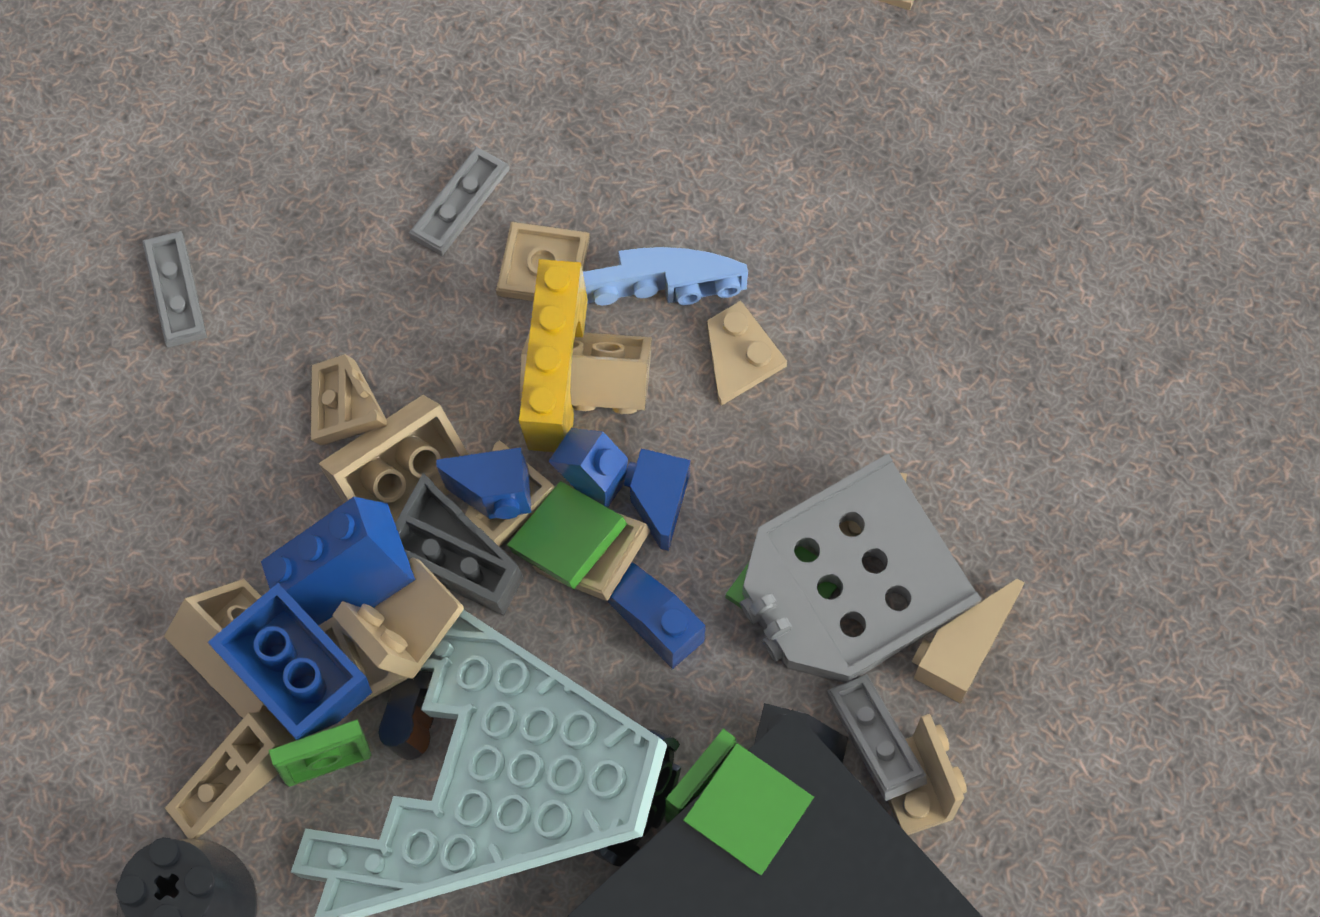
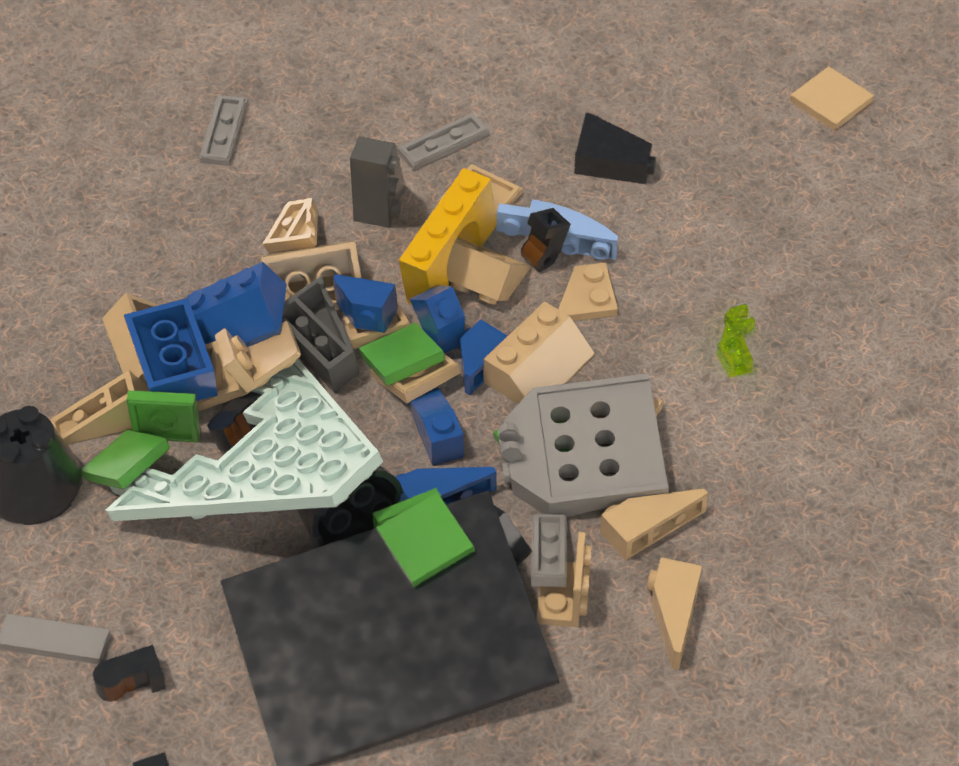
camera: 25 degrees right, 15 degrees down
none -> bright green tile [81,430,170,489]
none -> dark grey wedge [350,136,405,228]
none -> blue slope [396,467,497,504]
none -> tan slope [483,301,595,404]
none -> black leg [521,208,571,272]
none -> black slope [574,113,657,184]
none -> tan slope [647,557,702,670]
none -> clear neon green piece [716,304,755,378]

